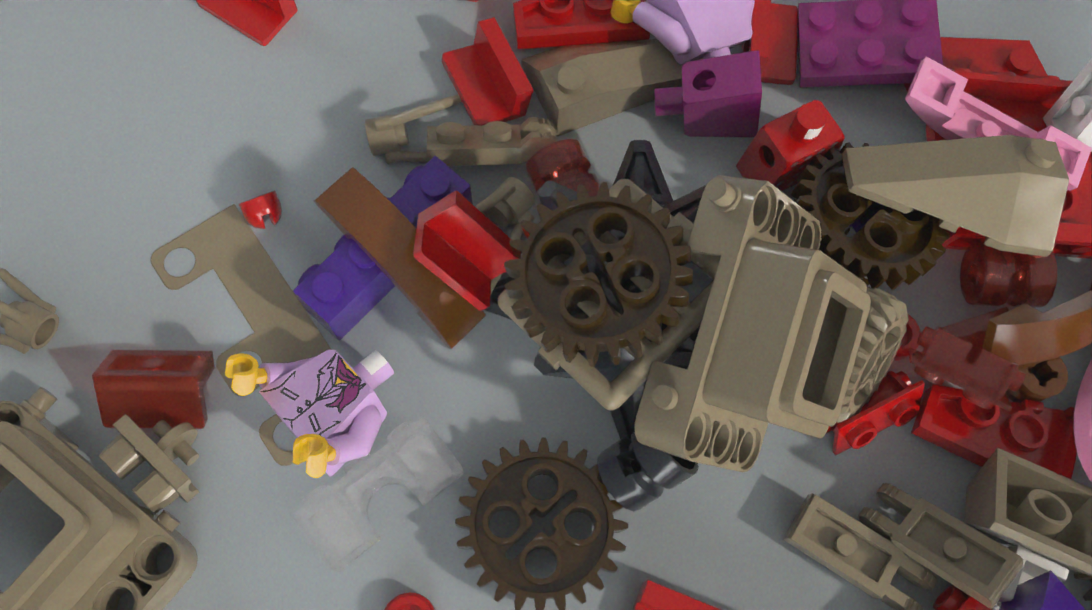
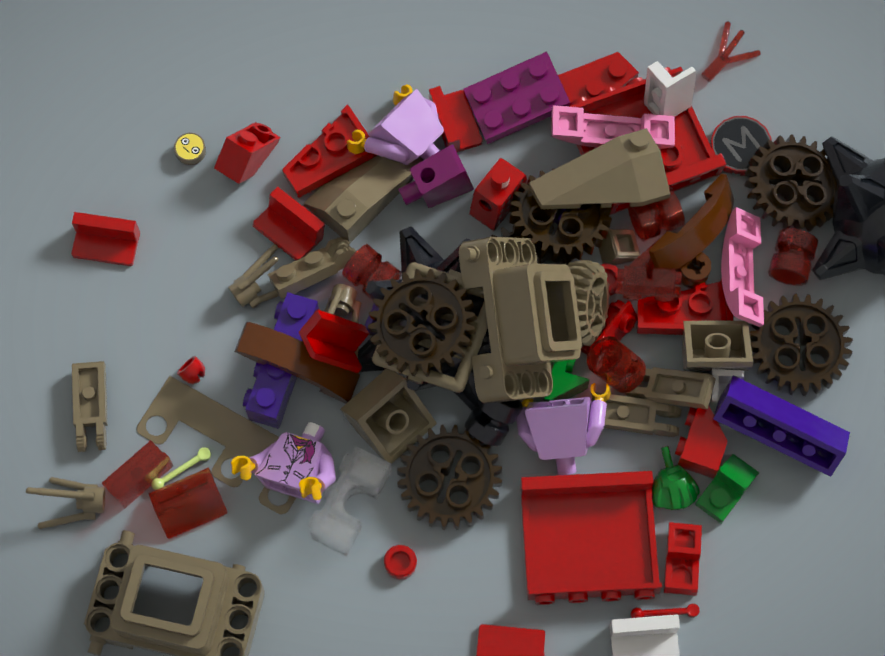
camera: 20 degrees left, 0 degrees up
dark tan hips [99,414,199,514] -> none
none -> dark tan hinge [72,361,108,452]
none -> clear red panel [102,440,173,509]
none -> yellowish green hinge [151,447,211,491]
none -> dark tan slope [340,369,437,466]
none -> lavender torso [516,383,611,475]
none -> green slope [544,359,590,401]
none -> clear red wheel [587,336,646,393]
none -> dark tan slope [599,229,641,265]

